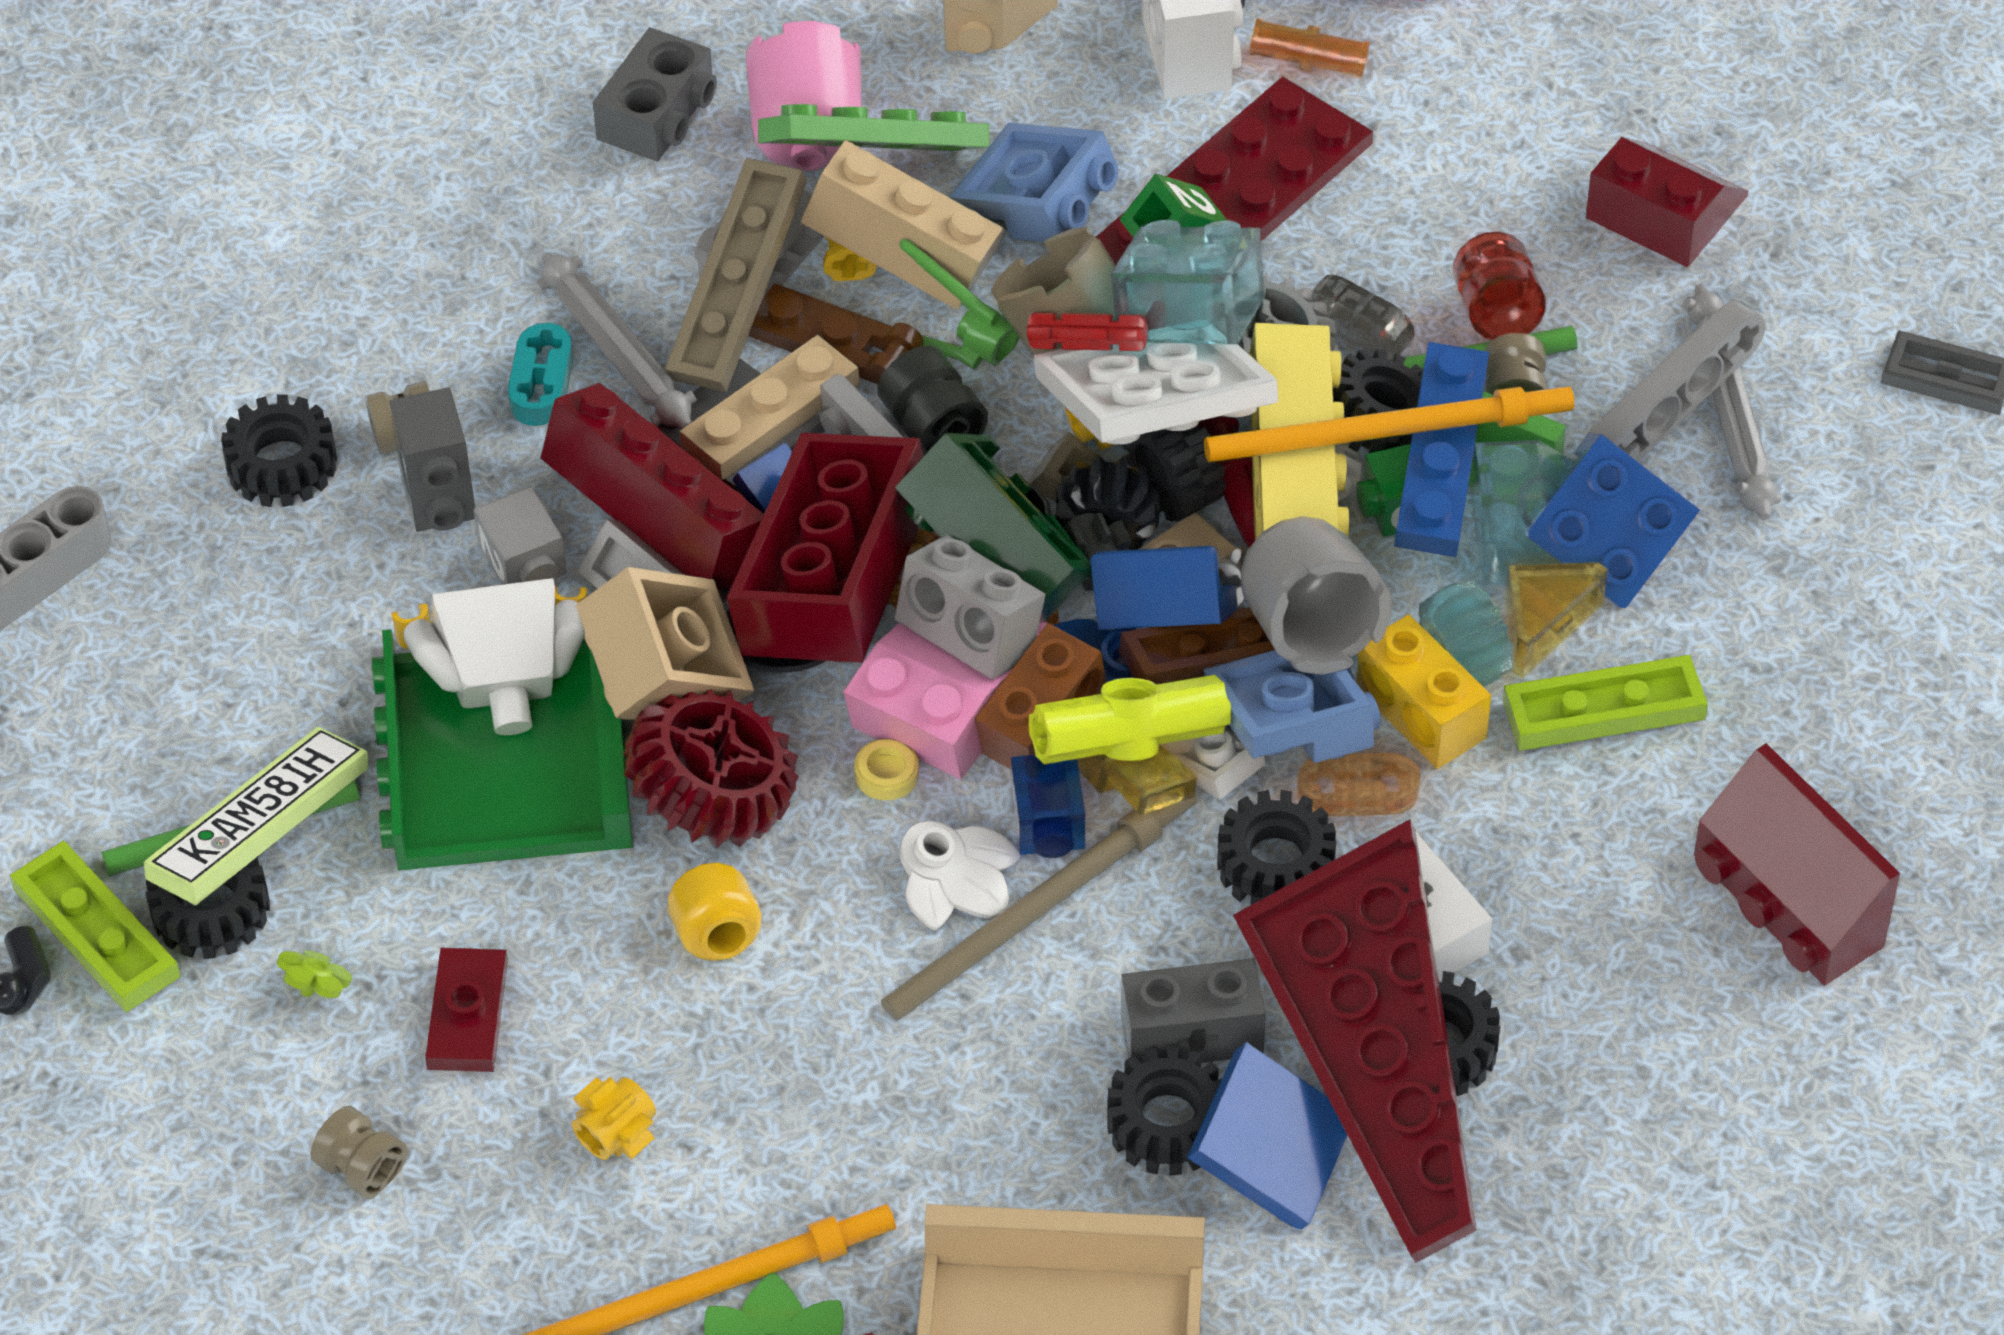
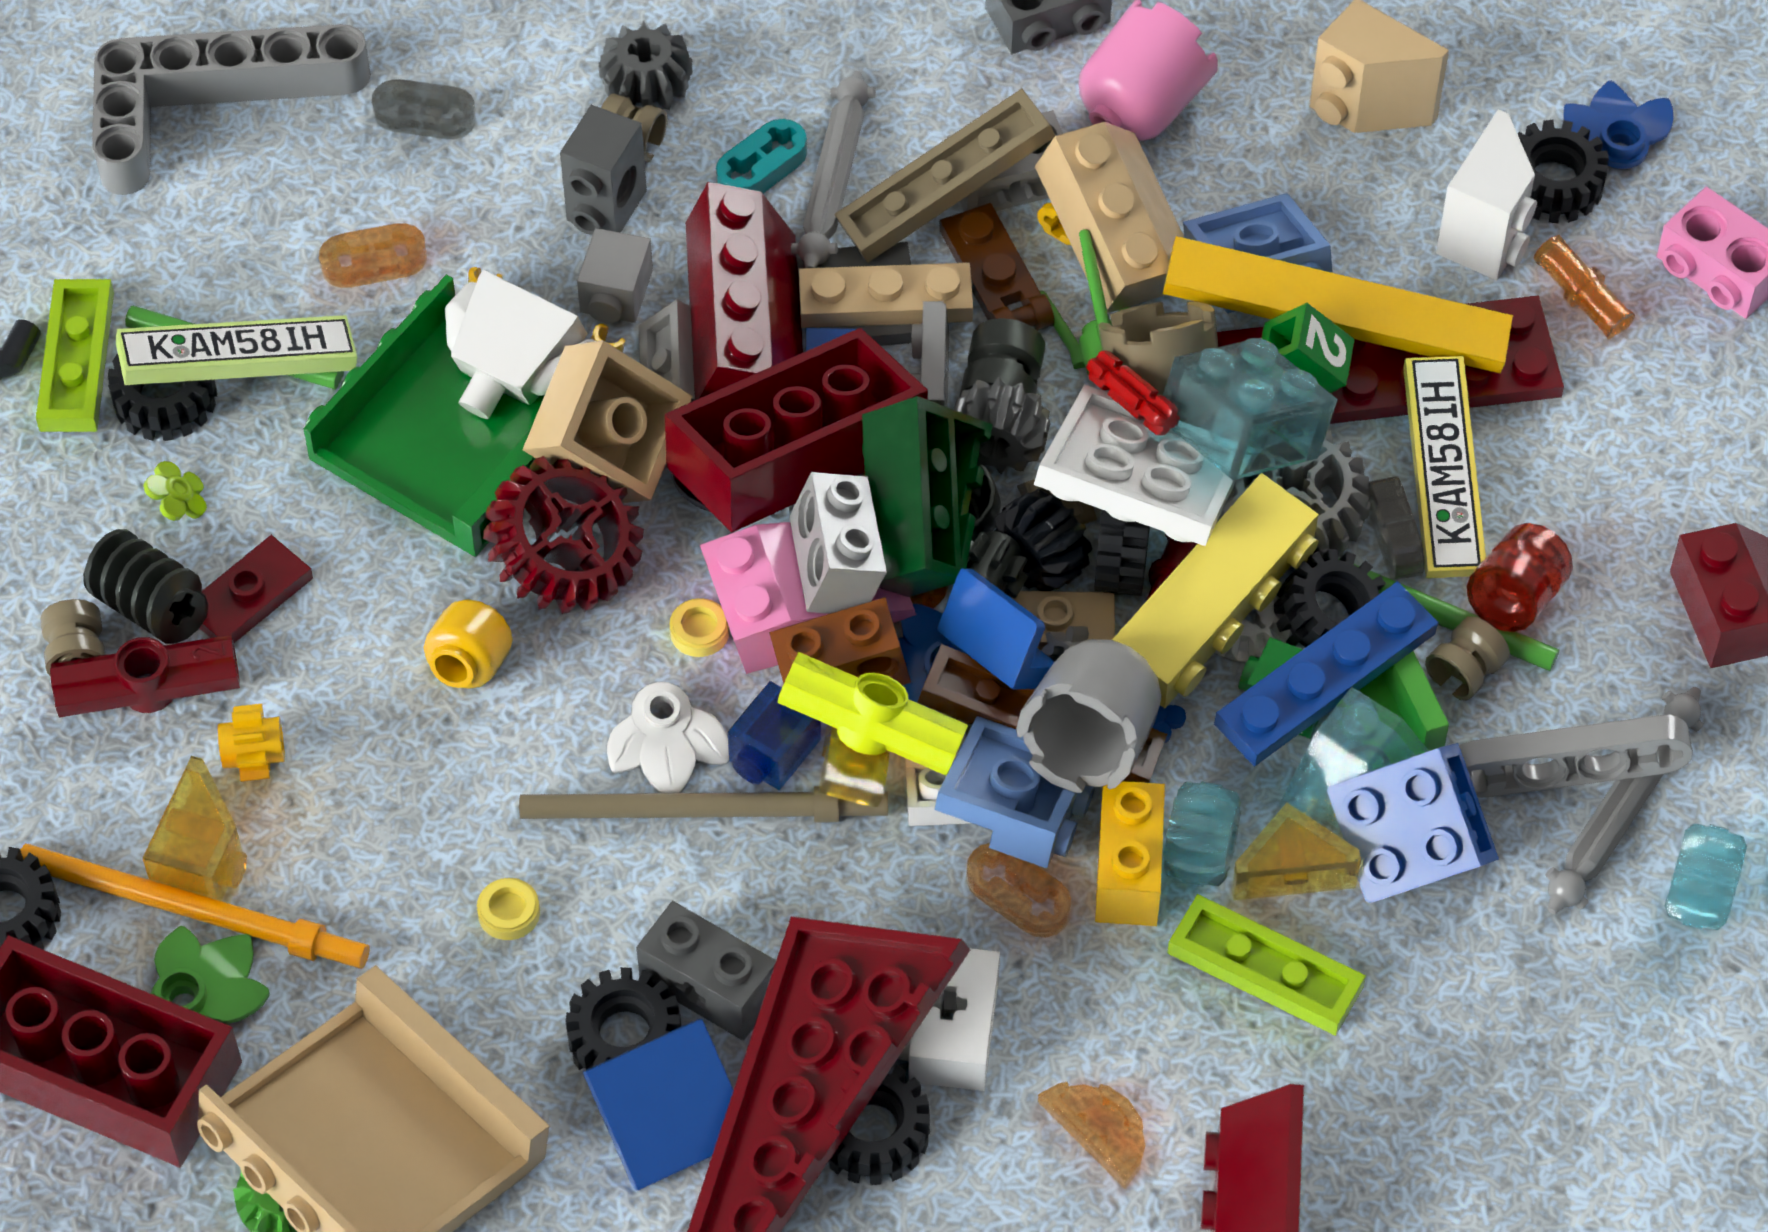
camera: 40 degrees right, 5 degrees up
black tyre [221,394,337,507] -> none
bright green plate [758,104,990,151] -> none
light orange bar [1204,386,1575,462] -> none
black tyre [1217,790,1337,905] -> none
none -> dark red piece [50,635,240,718]
none -> pearl dark grey piece [83,529,208,644]
none -> clear yellow slope [143,756,247,901]
none -> clear orange beam [319,223,427,288]
none -> clear smoke beam [372,79,476,139]
none -> light yellow tile [477,878,540,940]
none -> dark grey gear [598,20,693,111]
none -> dark grey gear [954,377,1050,474]
none -> clear orange tile [1038,1082,1145,1189]
none -> yellow tile [1162,236,1513,373]
none -> tile [1403,356,1487,578]
none -> clear light blue gear [1664,823,1747,930]

